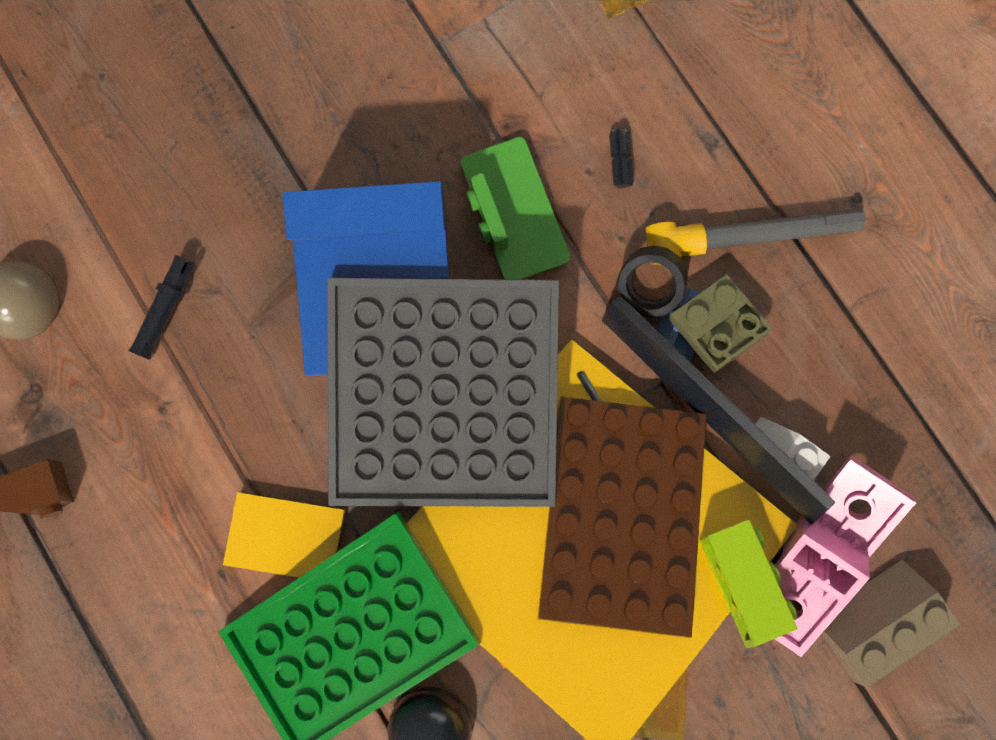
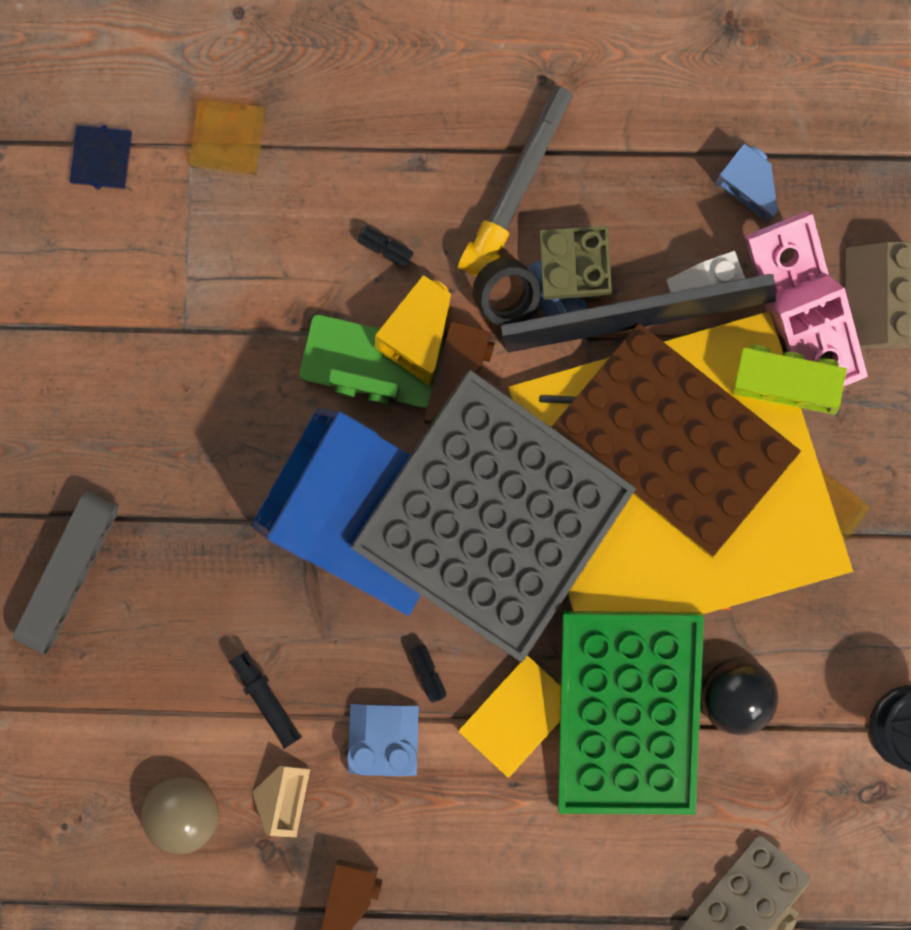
camera: 55 degrees left, 5 degrees up
none -> dark grey beam [13,490,119,655]
none -> tan slope [252,766,310,837]
none -> medium blue slope [348,703,419,776]
none -> yellow slope [375,275,451,386]
none -> black piece [409,644,446,703]
none -> reddish brown slope [424,321,495,424]
none -> medium blue slope [715,144,778,223]

